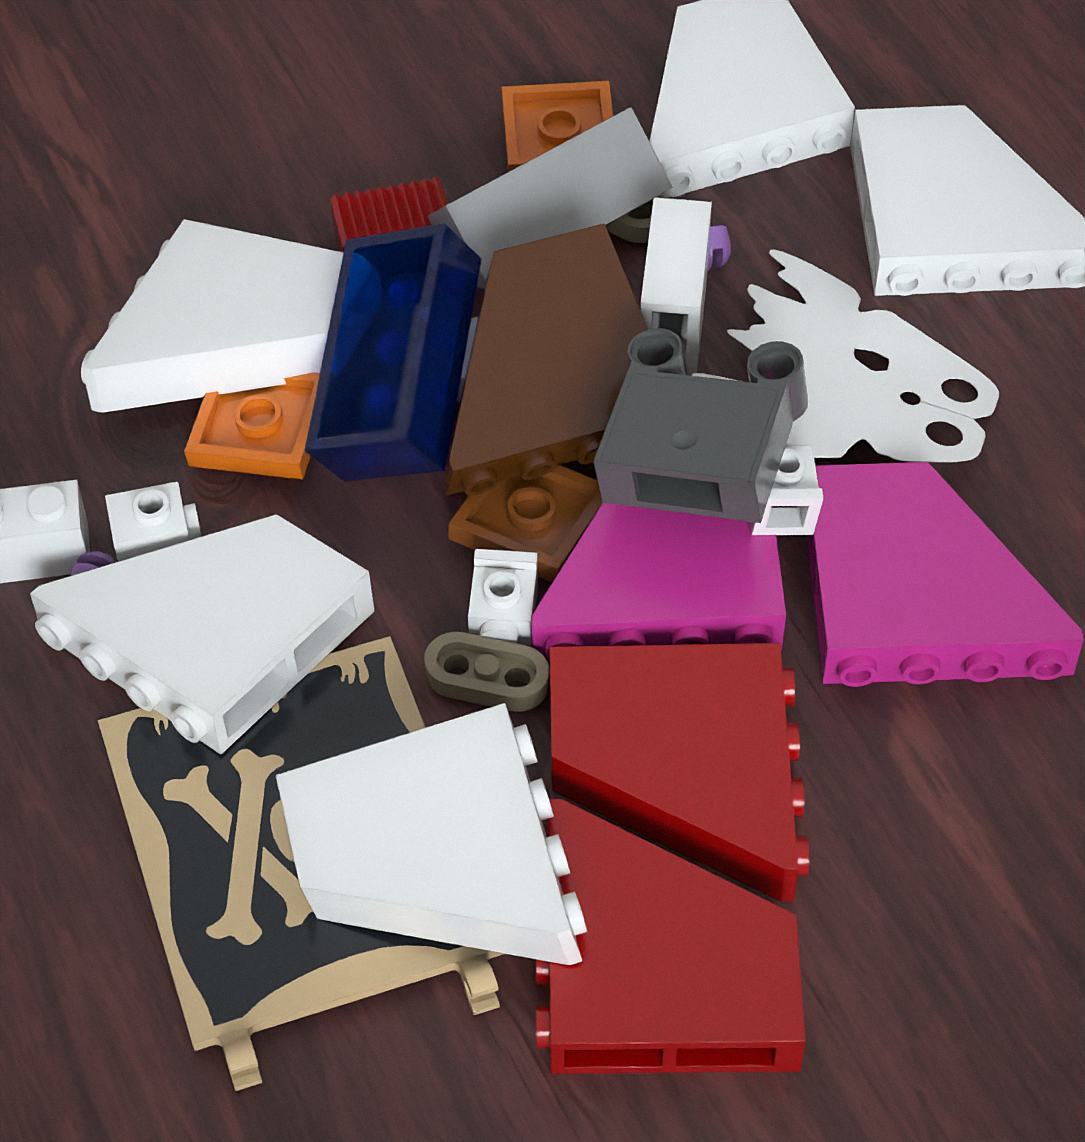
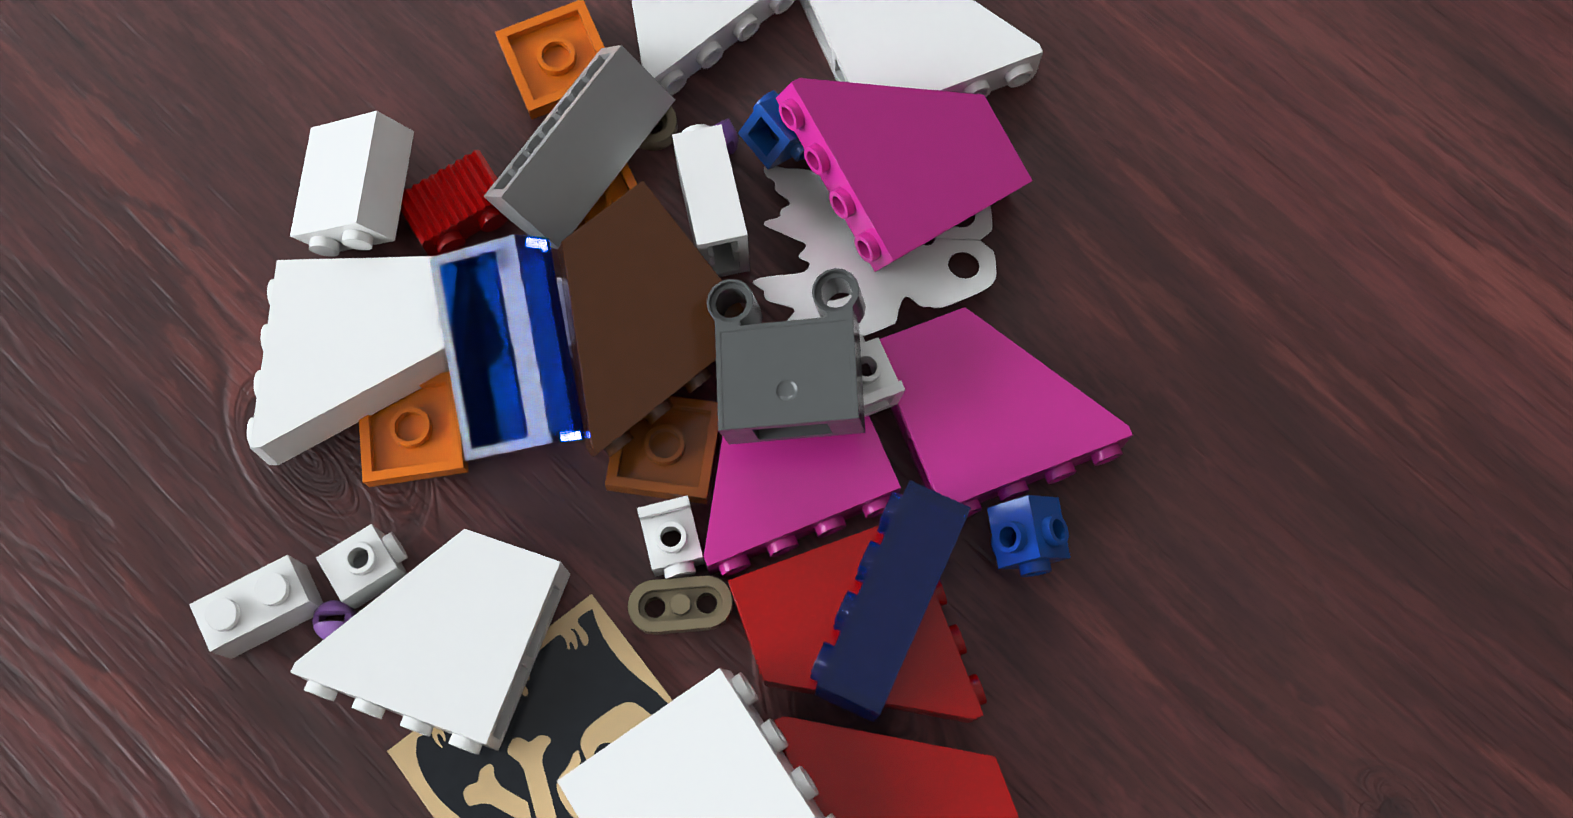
camera: 20 degrees left, 20 degrees up
none -> white brick [290,111,414,257]
none -> blue brick [738,90,805,170]
none -> dark pink slope [775,78,1033,272]
none -> clear blue piece [810,480,971,723]
none -> blue brick [987,495,1071,577]

